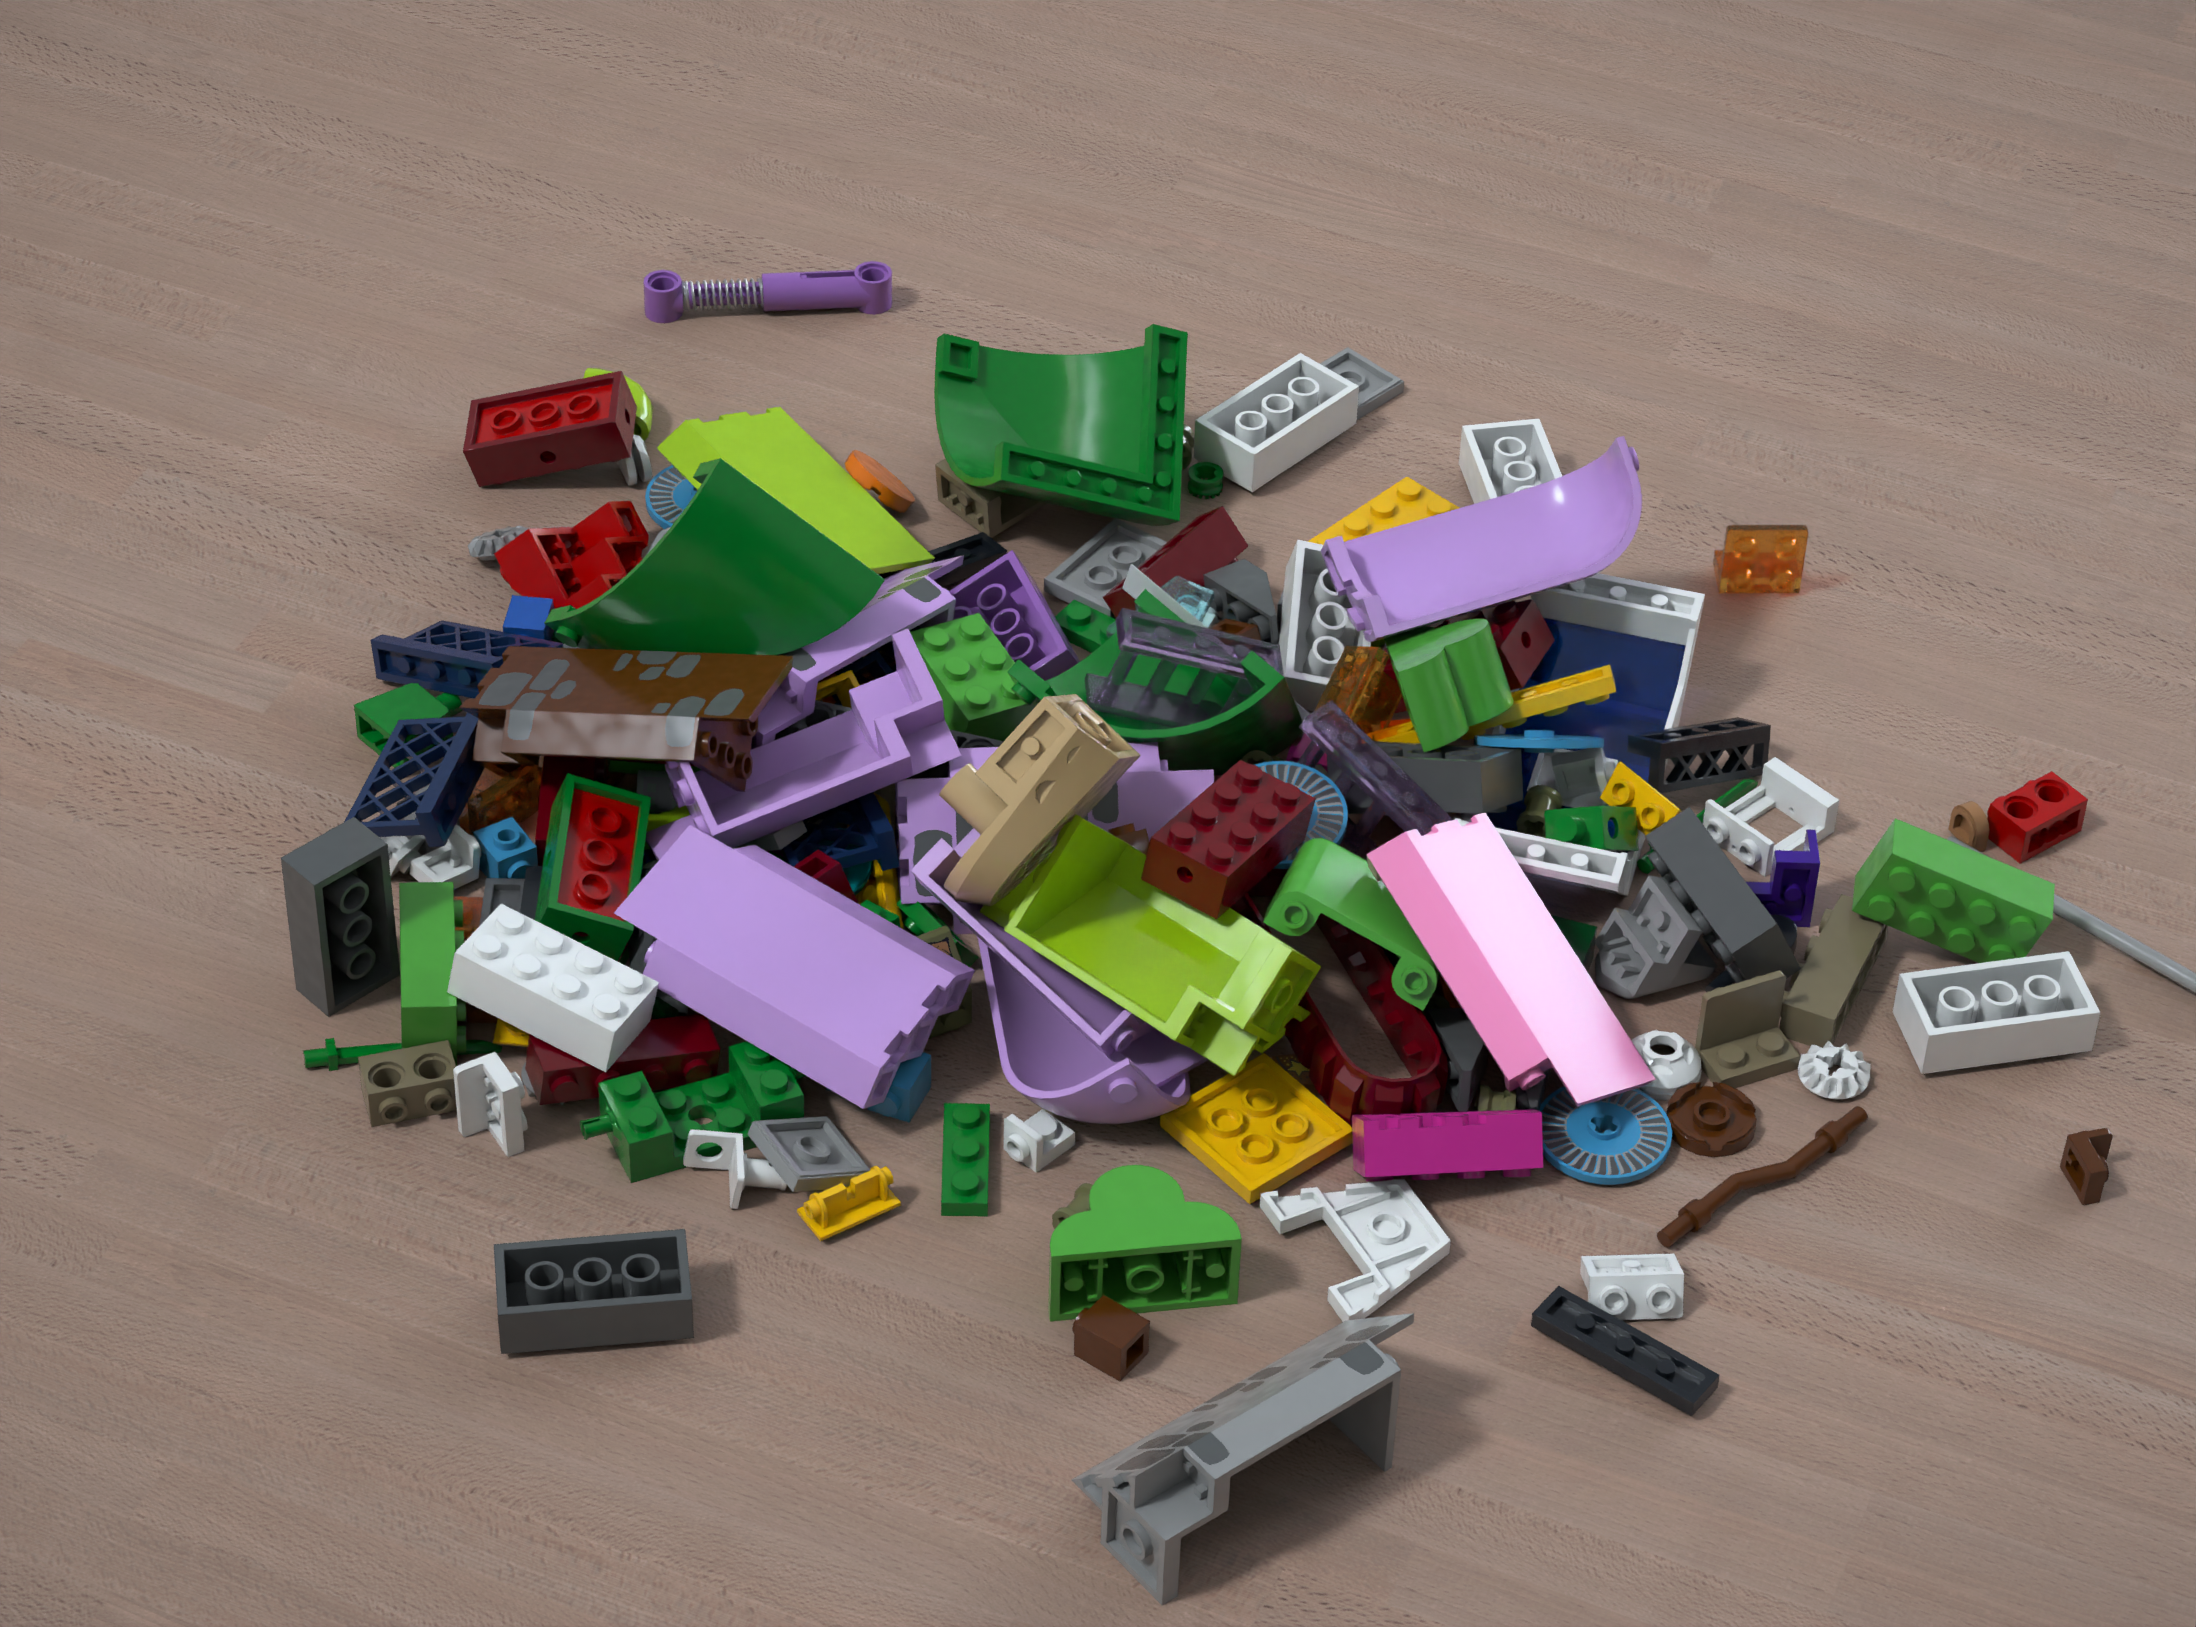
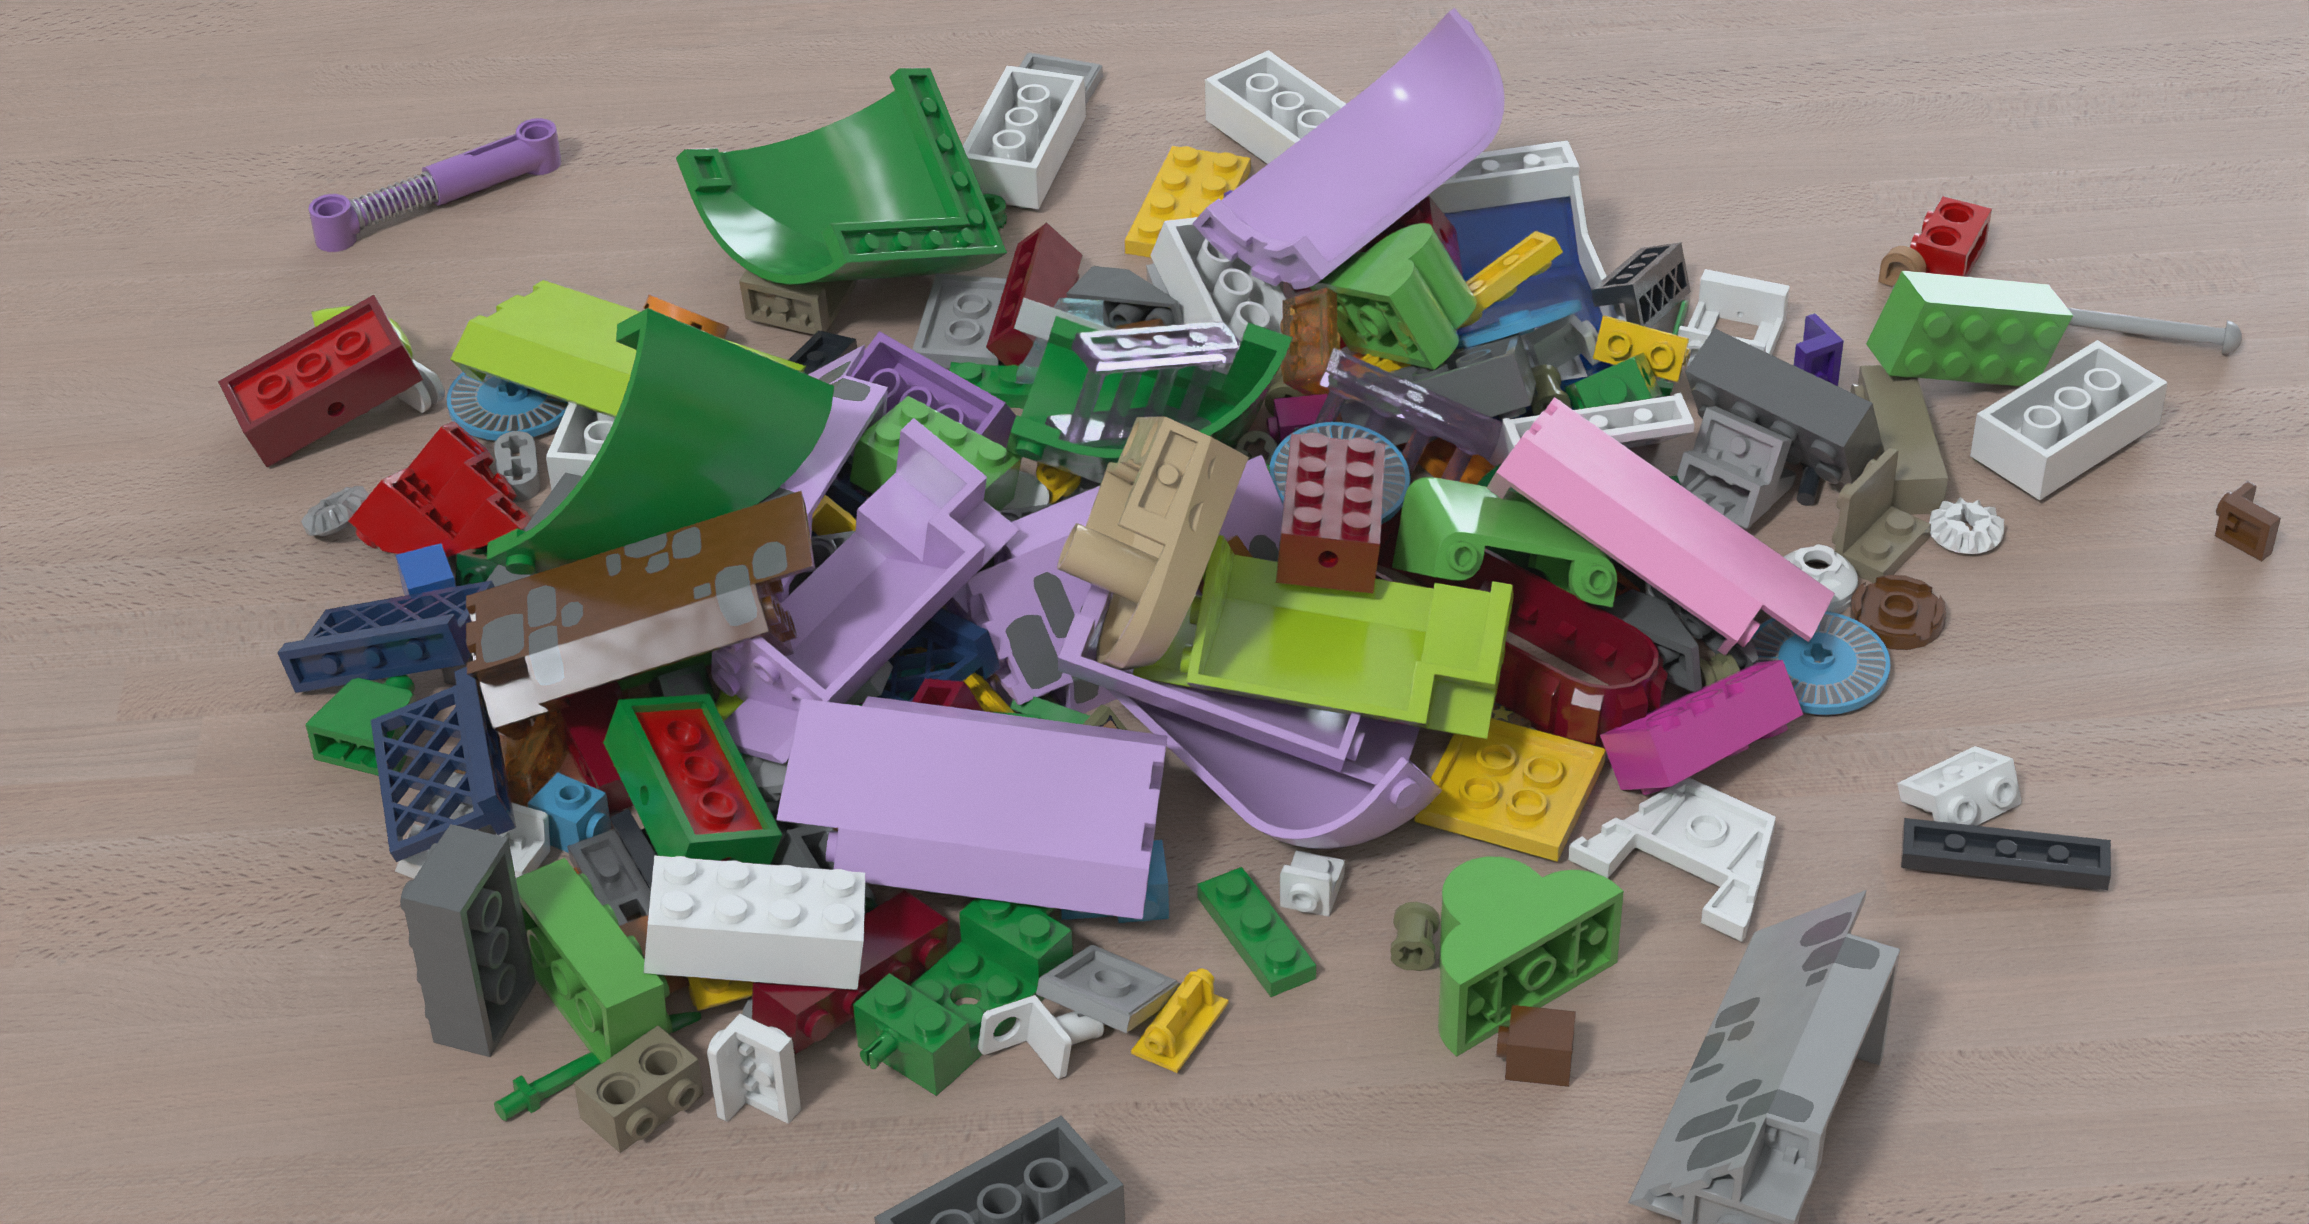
camera: 25 degrees left, 0 degrees up
reddish brown bar [1657,1106,1868,1248] -> none
clear orange bracket [1713,525,1808,593] -> none

